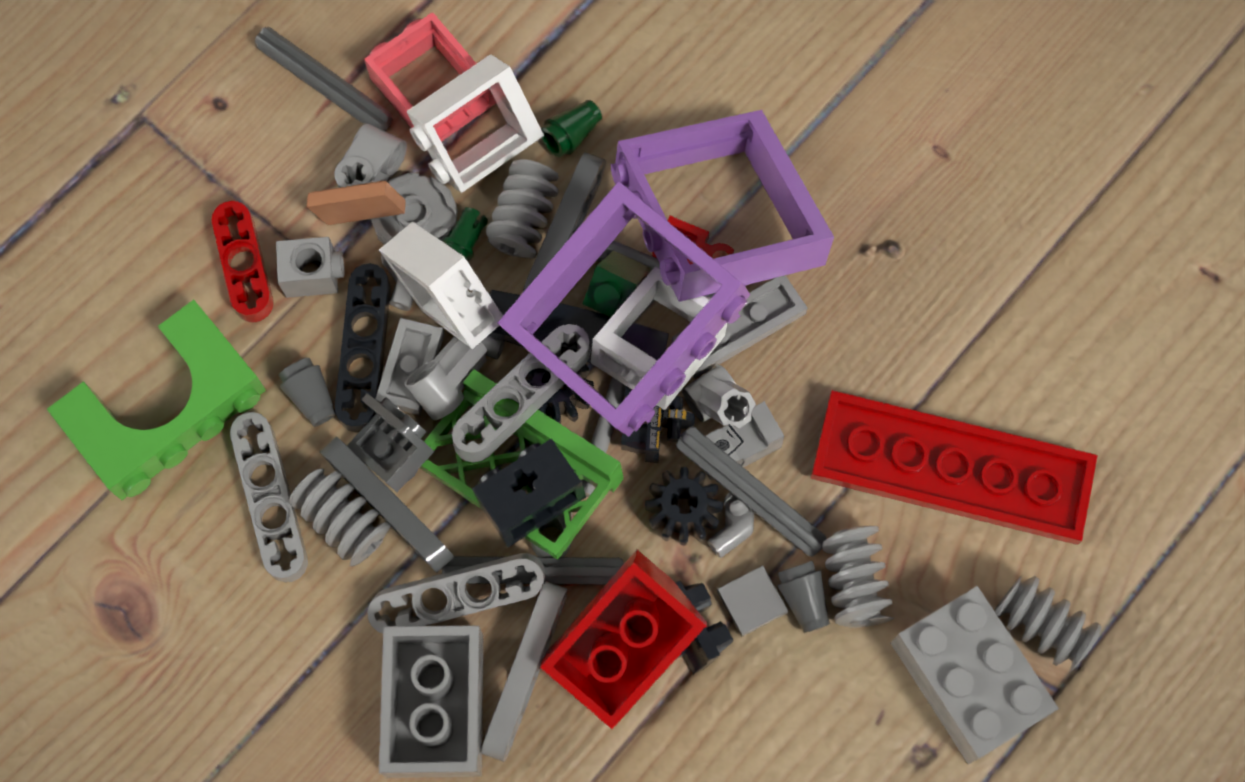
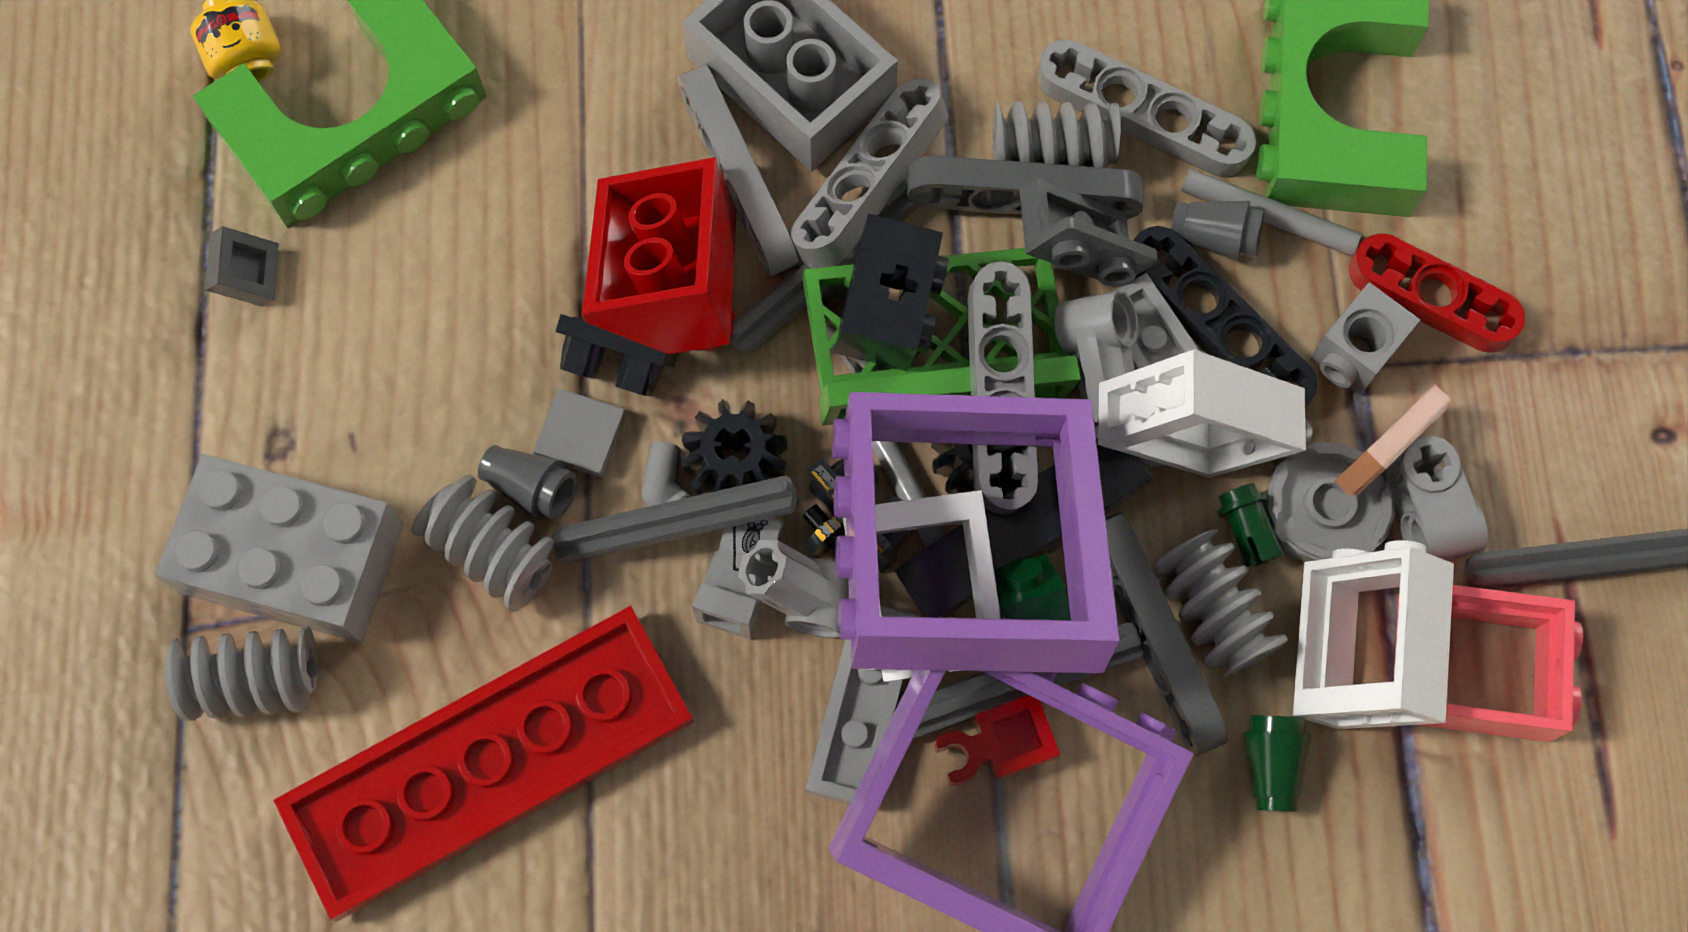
camera: 135 degrees right, 0 degrees up
none -> light grey bar [1181,168,1362,256]

